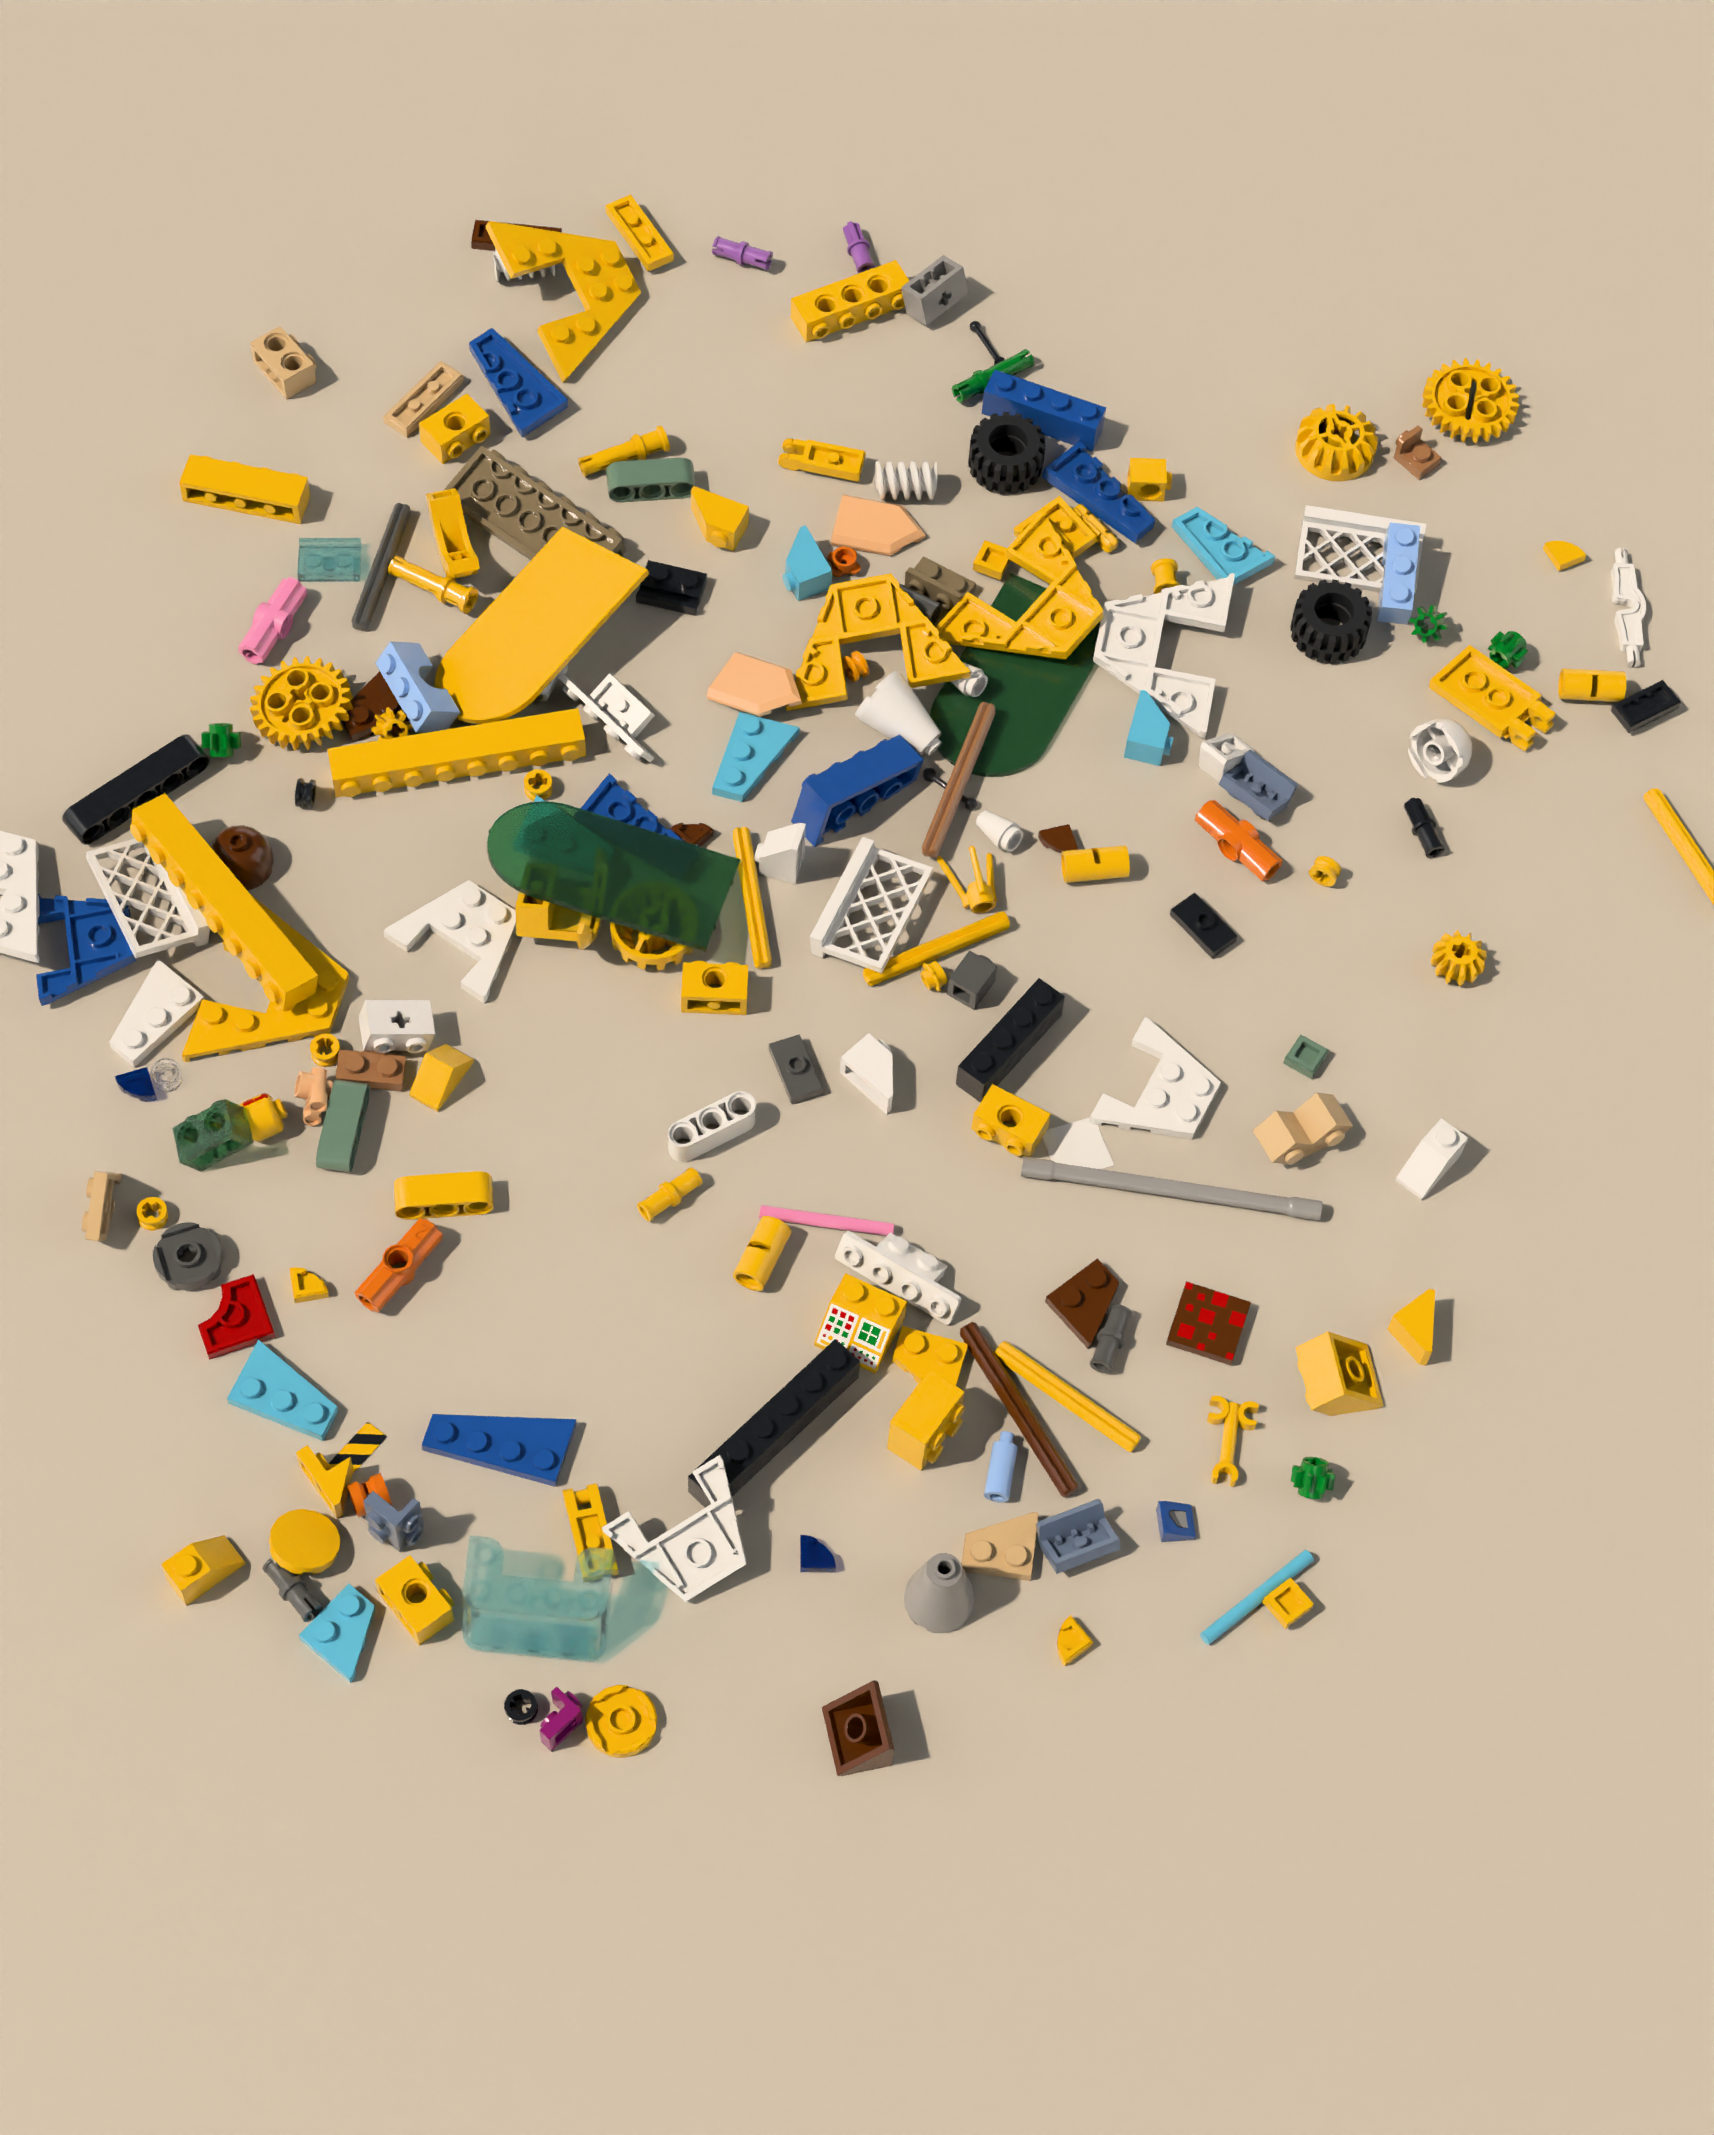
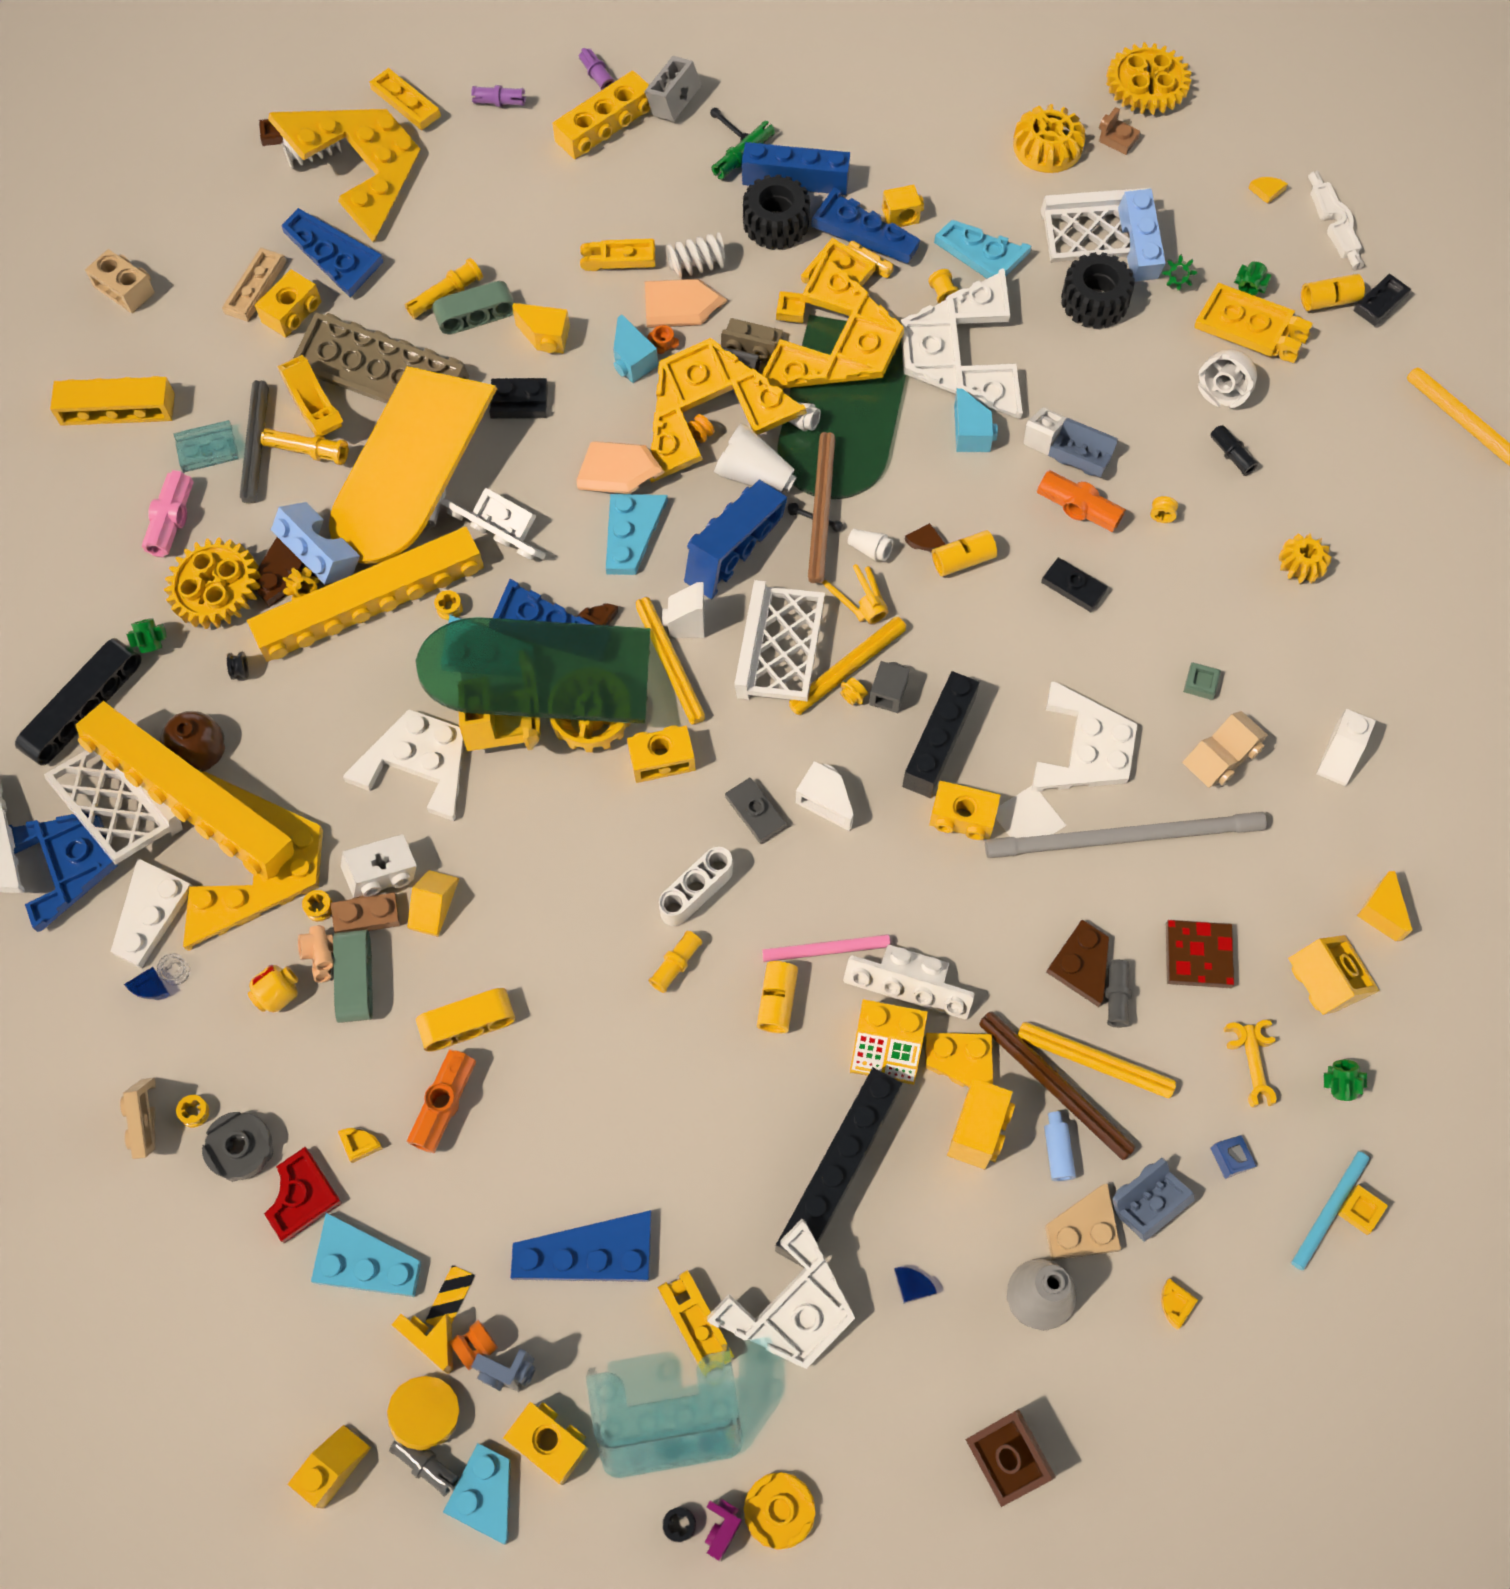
camera: 10 degrees left, 5 degrees up
clear green brick [172,1099,254,1172] -> none

